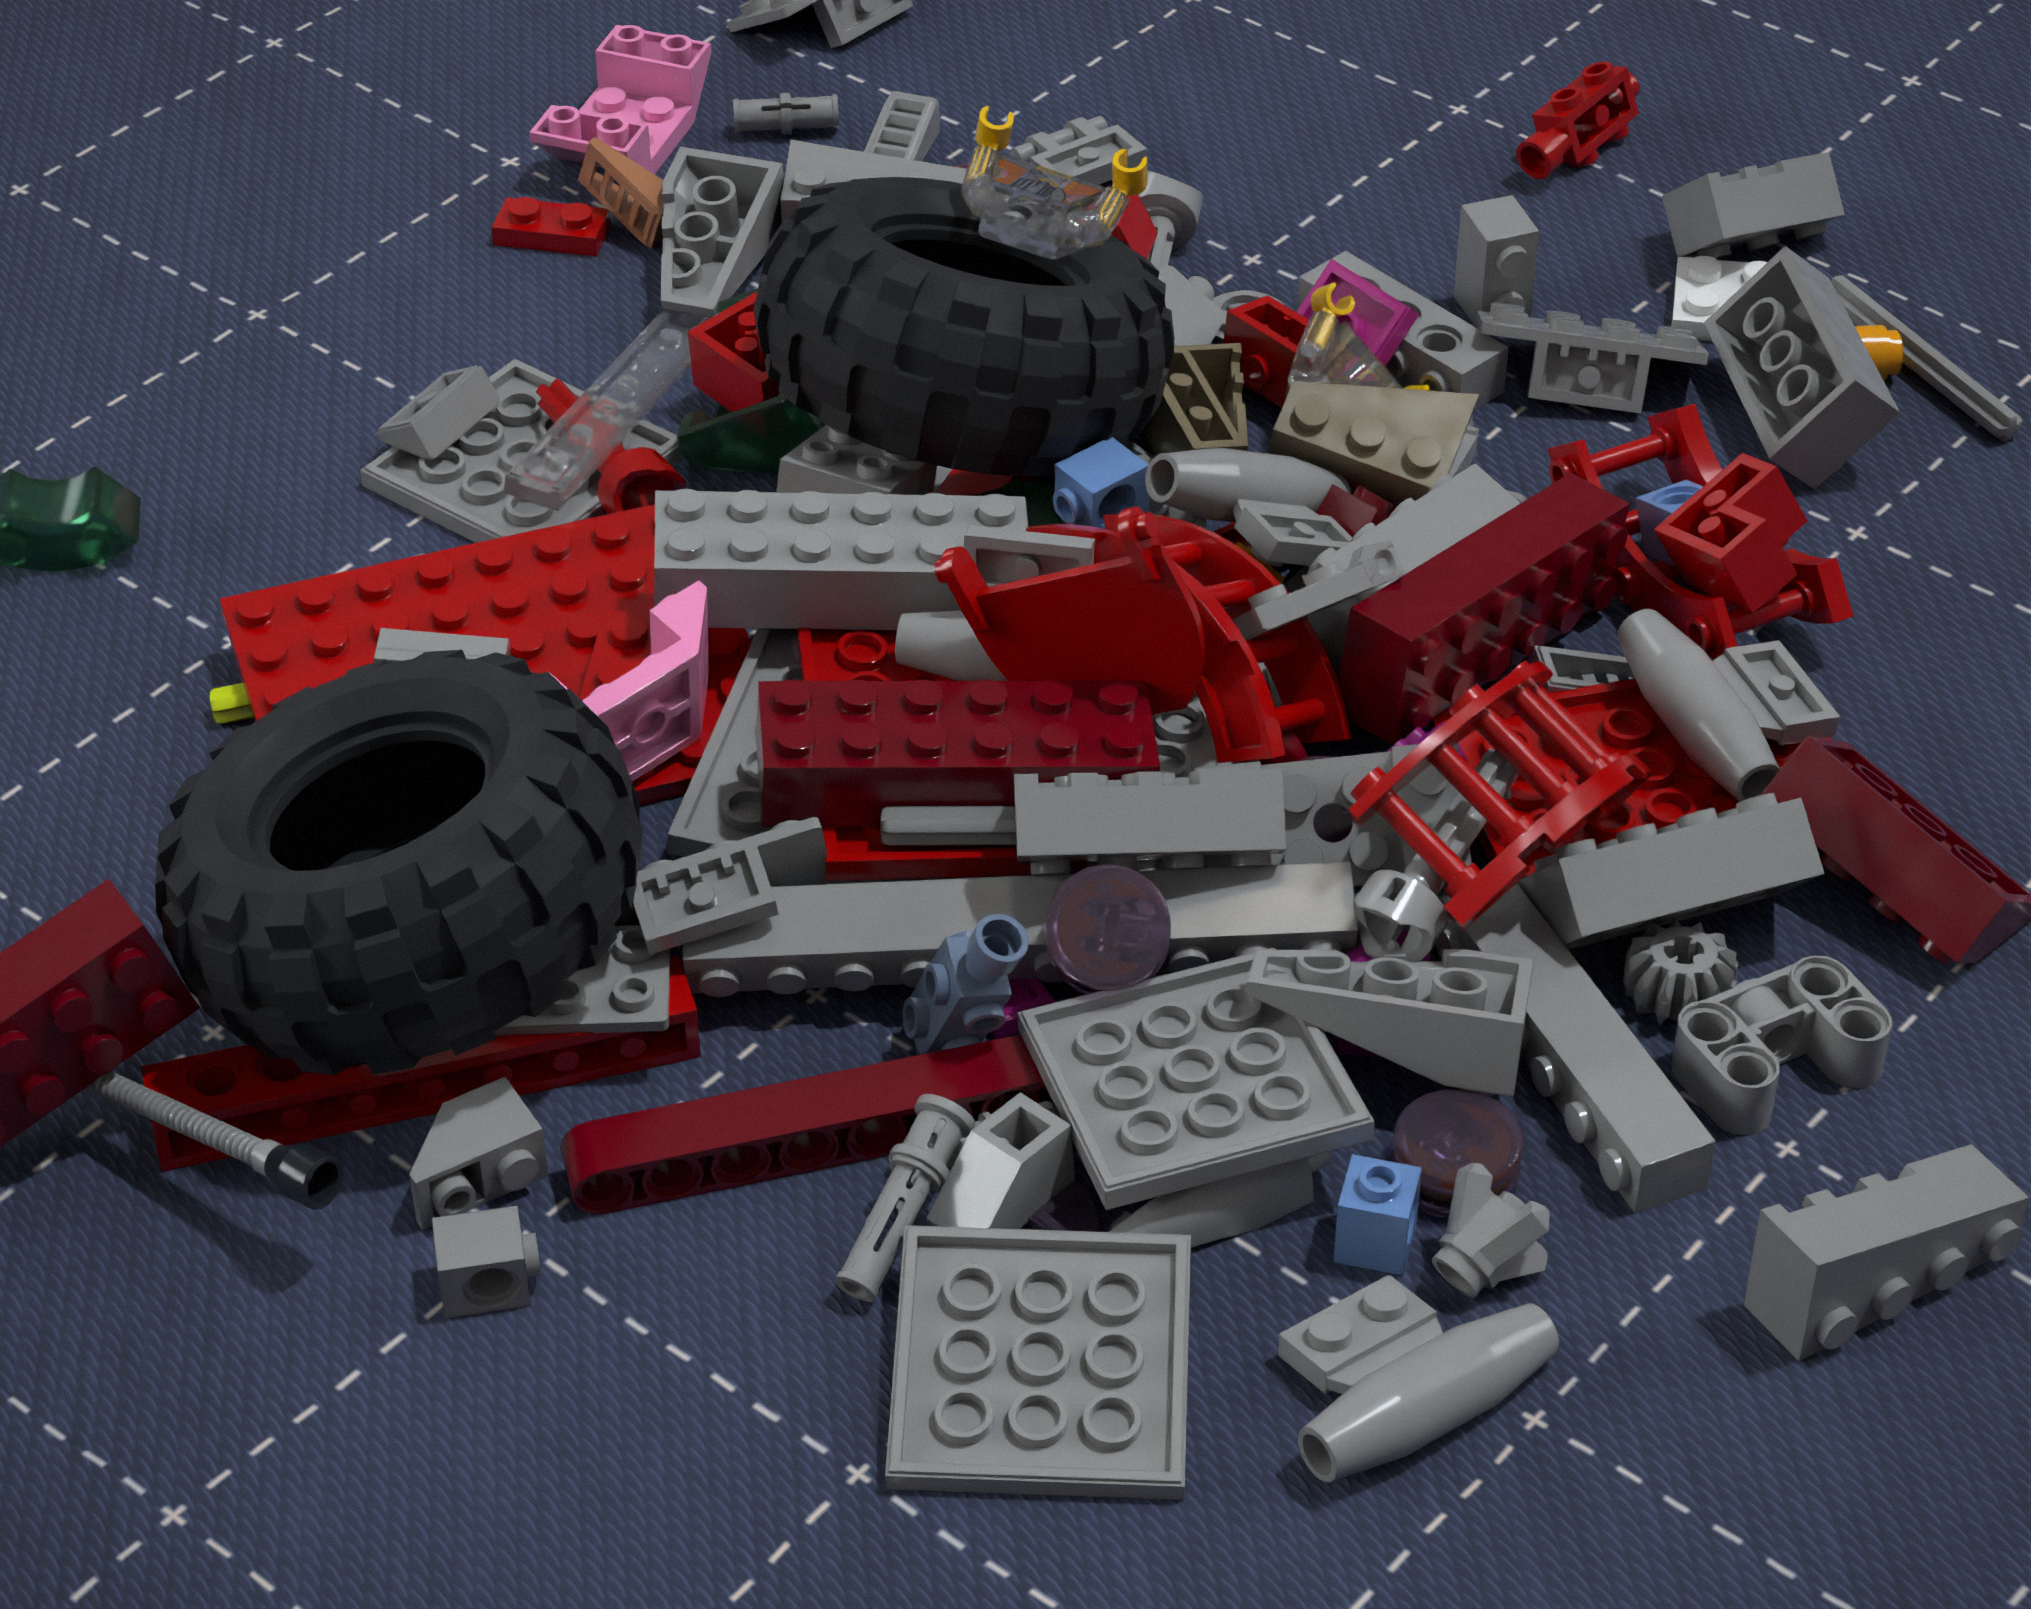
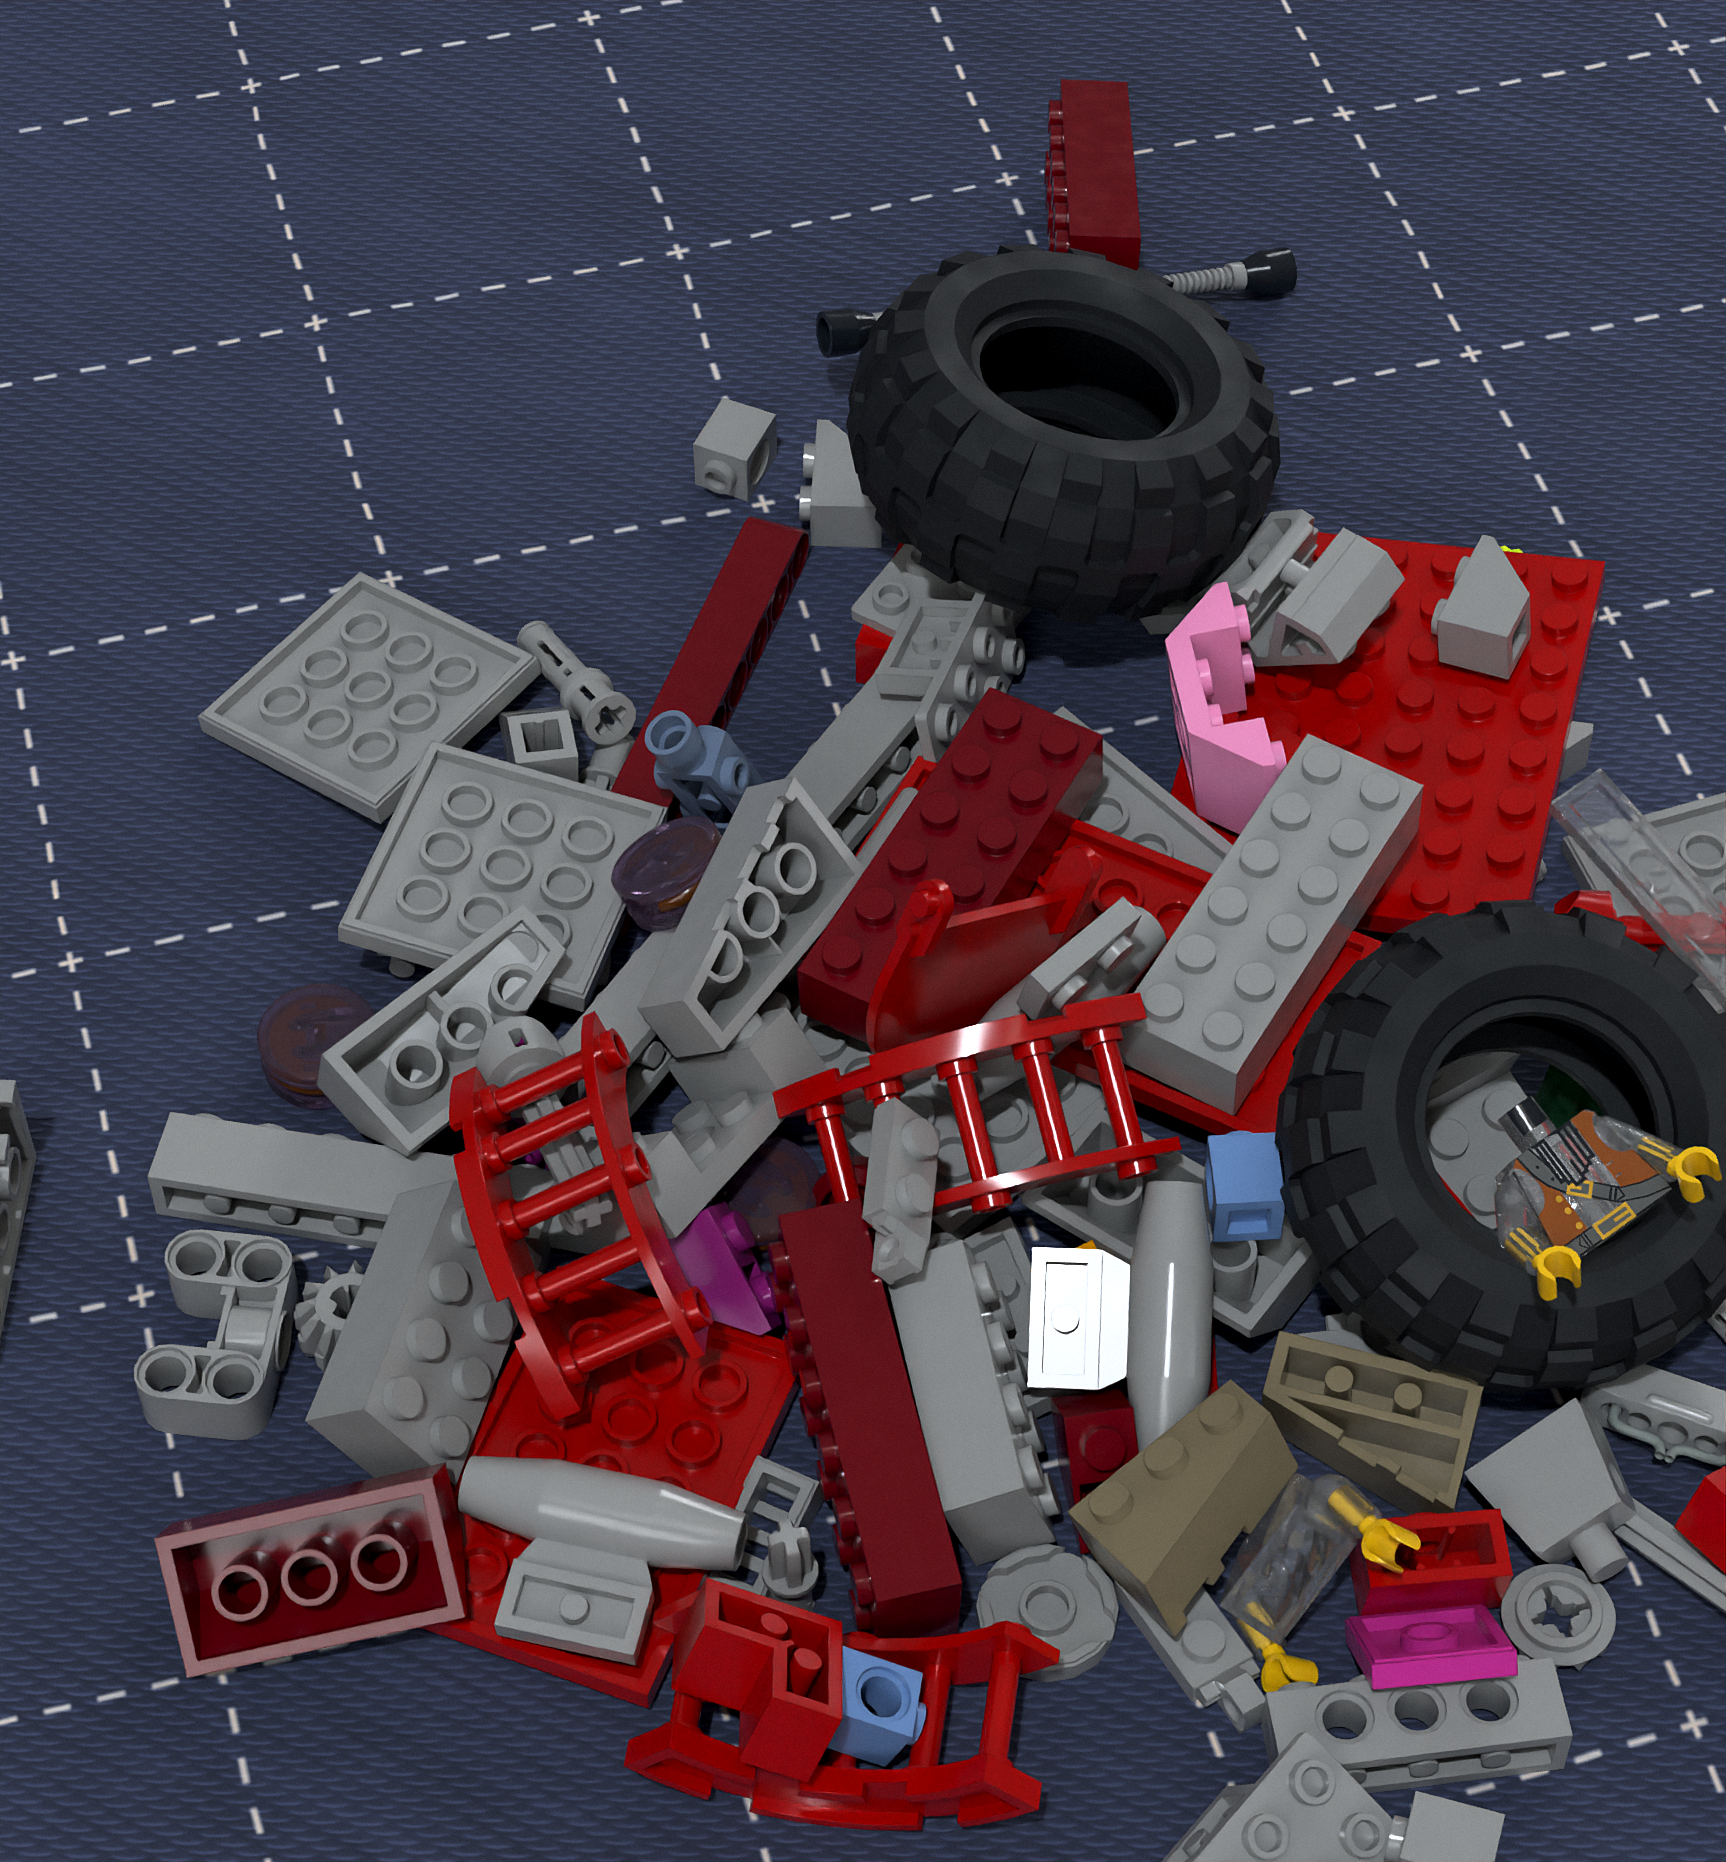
camera: 125 degrees right, 10 degrees up
light grey plate [1278,1275,1559,1482] -> none
medium blue brick [1334,1154,1422,1276] -> none
light grey rock [1432,1163,1550,1298] -> none
none -> light grey axle [762,1519,819,1612]
none -> light grey slope [1431,534,1531,680]

